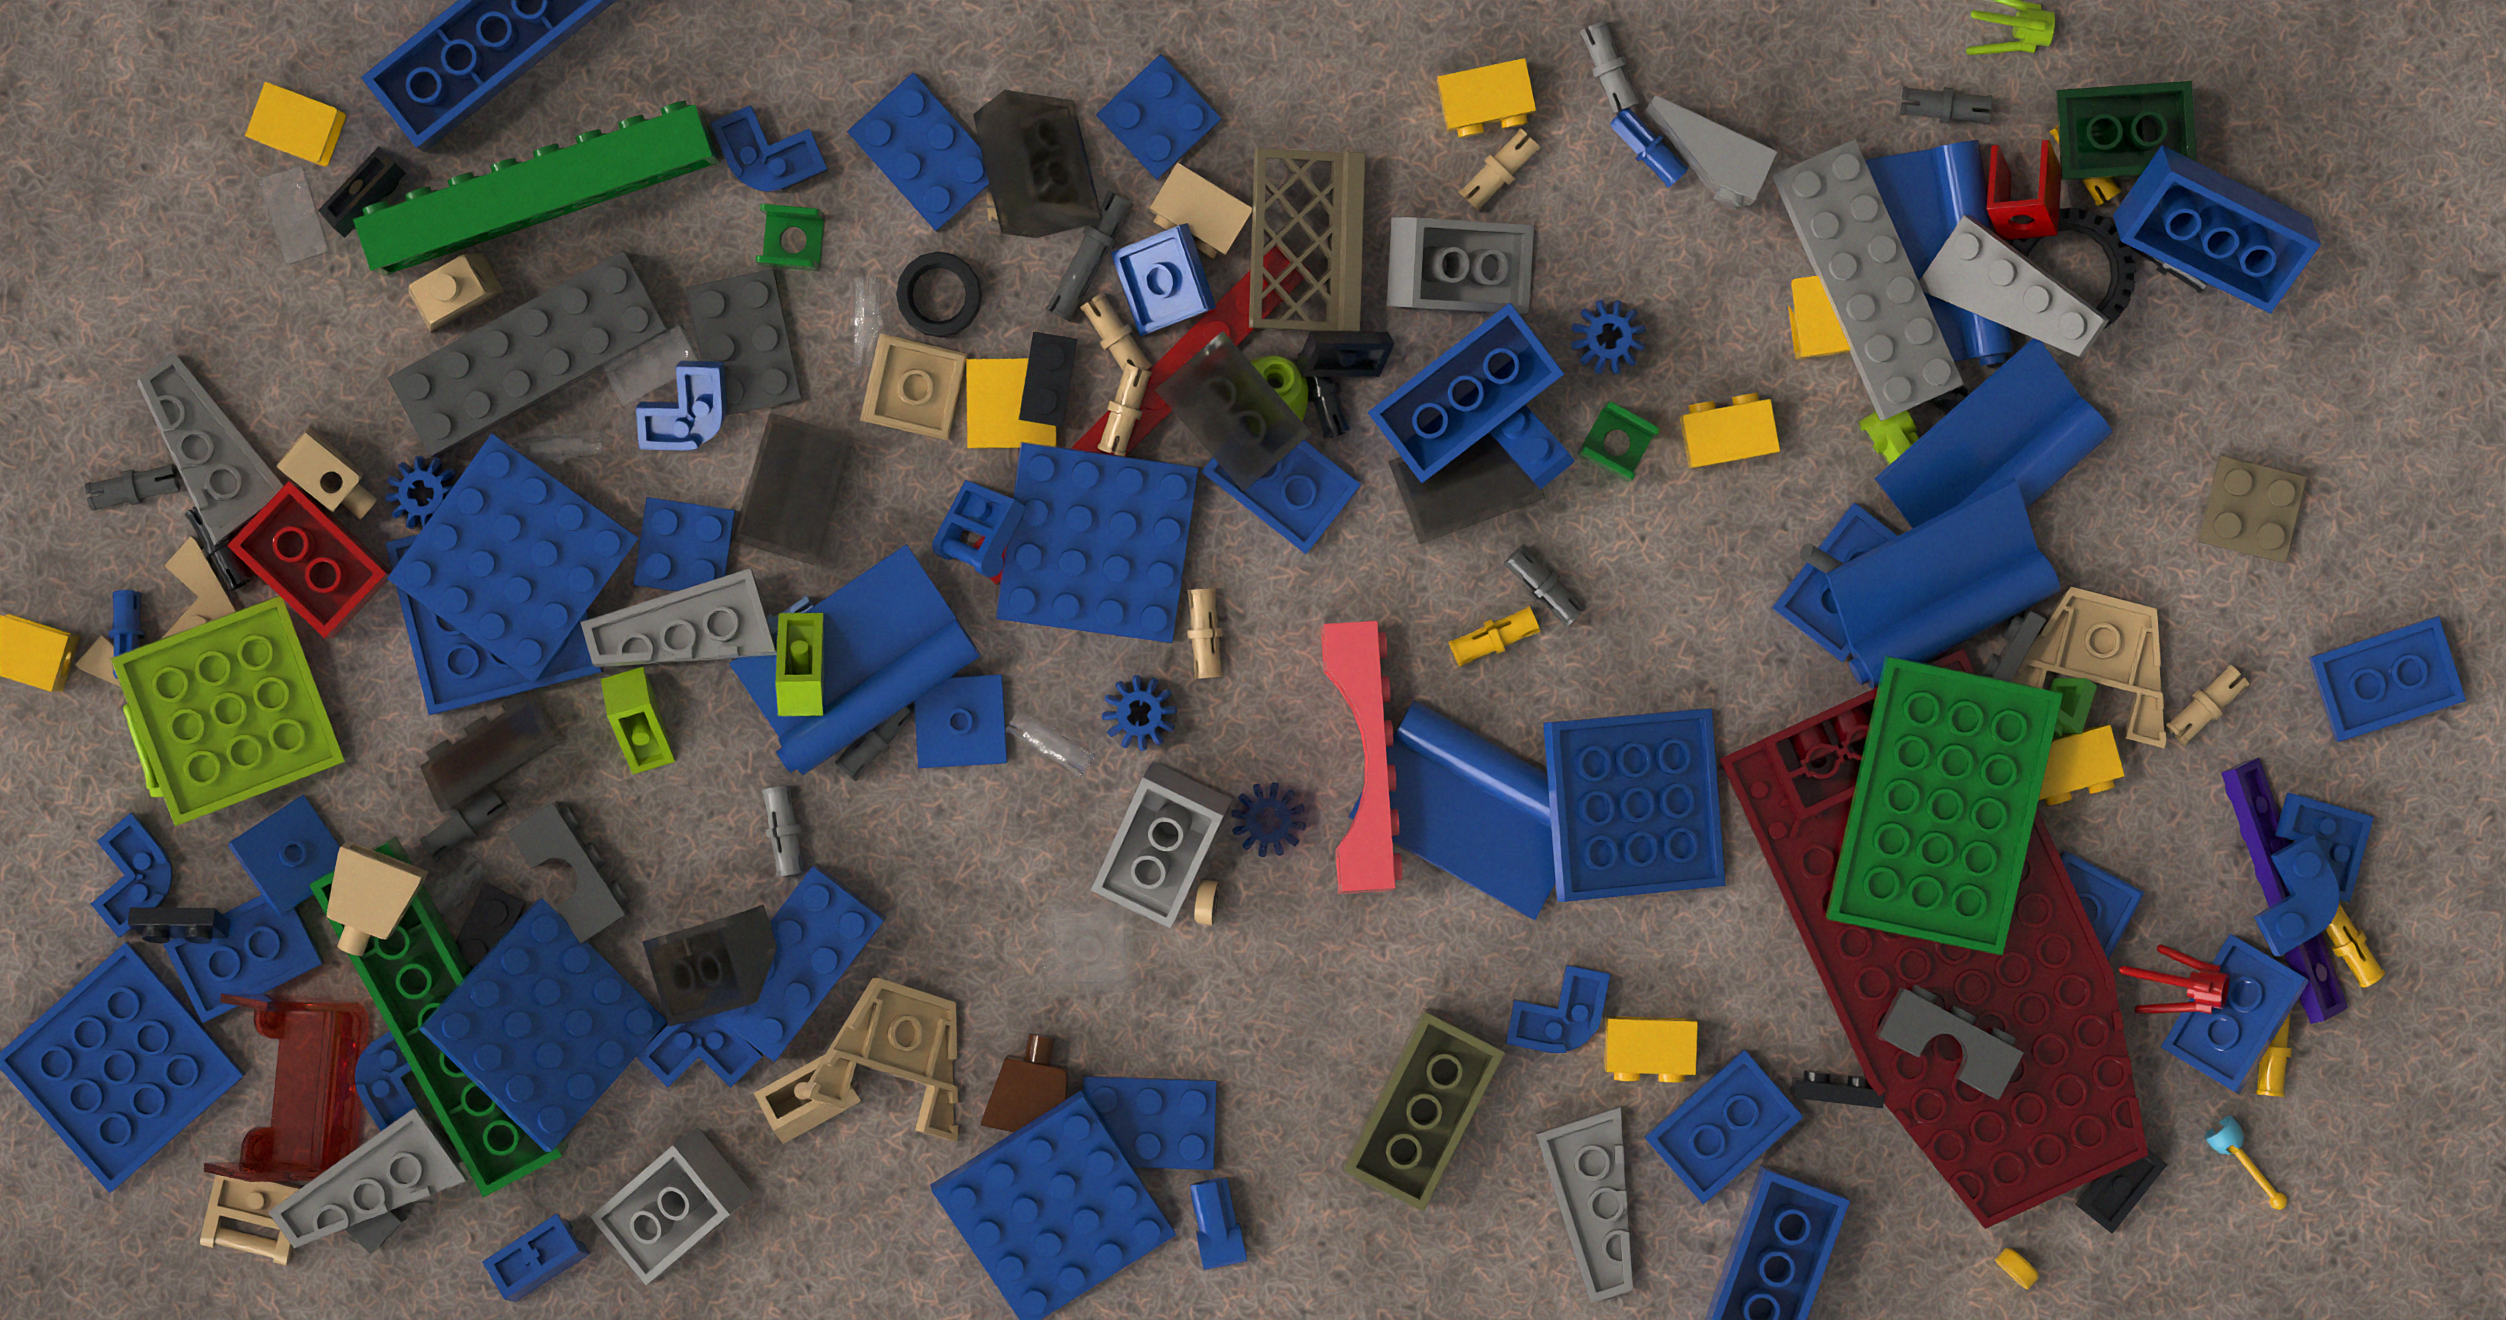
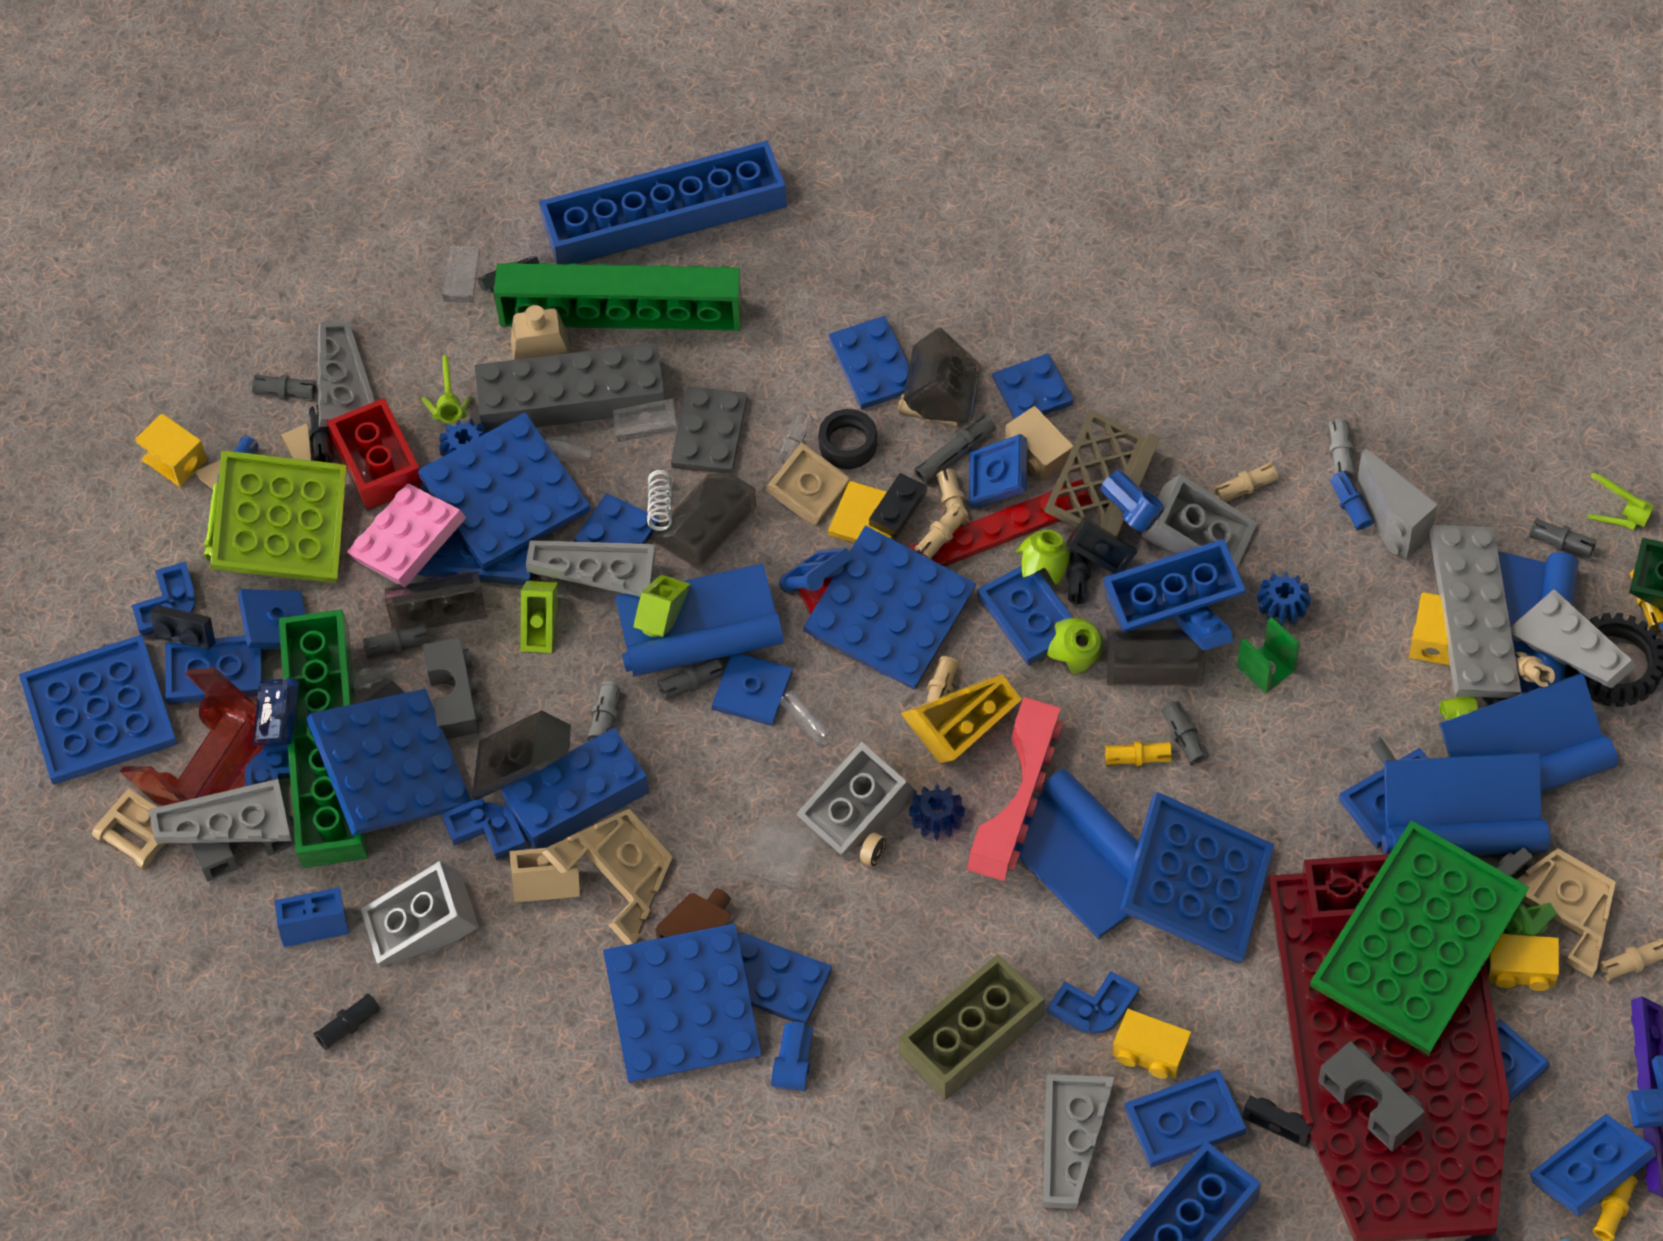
camera: 30 degrees right, 30 degrees down
yellow piece [245,82,346,167] -> none
tan torso [276,427,378,520] -> none
tan torso [327,841,429,956] -> none
plate [636,361,727,451] -> none
blue plate [710,105,829,192] -> none
green piece [756,204,824,272] -> none
blue gear [1102,675,1177,751] -> none
clear smoke slope [1155,331,1311,493] -> none
yellow brick [1436,58,1536,138] -> none
yellow brick [1679,392,1780,469] -> none
red piece [1987,140,2061,240] -> none
red plant [2119,944,2230,1014] -> none
none -> tile [252,678,299,747]
none -> bright pink plate [347,483,466,587]
none -> lime plant [422,355,472,424]
none -> white piece [647,470,672,531]
none -> yellow wedge [900,674,1022,763]
none -> lime piece [1047,618,1104,674]
none -> blue piece [1100,469,1164,532]
none -> tan pin [1515,652,1555,687]

